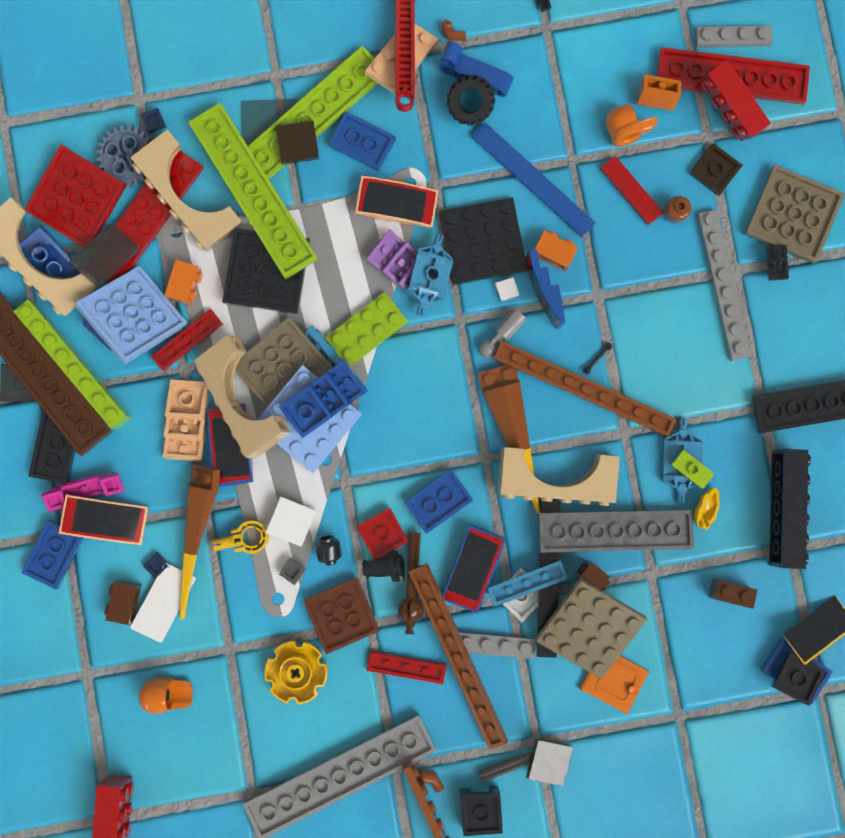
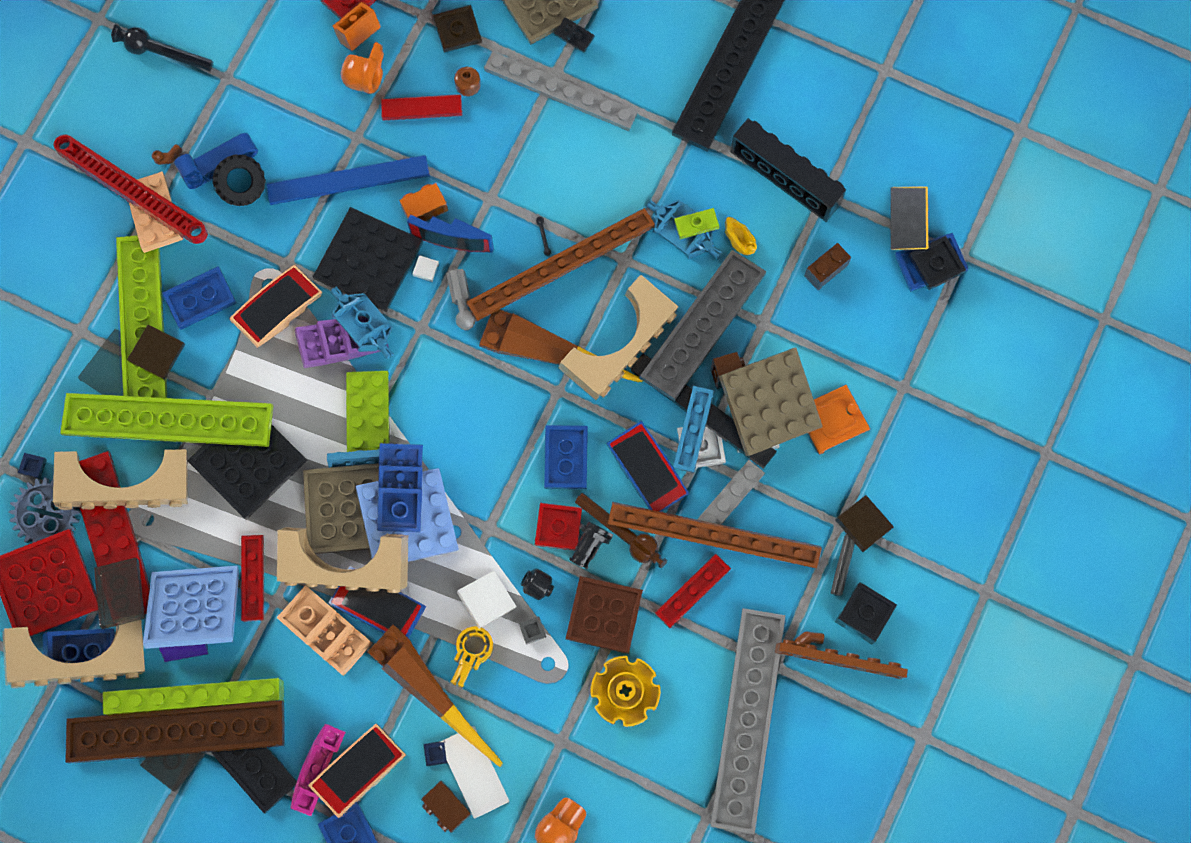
camera: 55 degrees left, 10 degrees down
orange brick [164,260,203,306] -> none

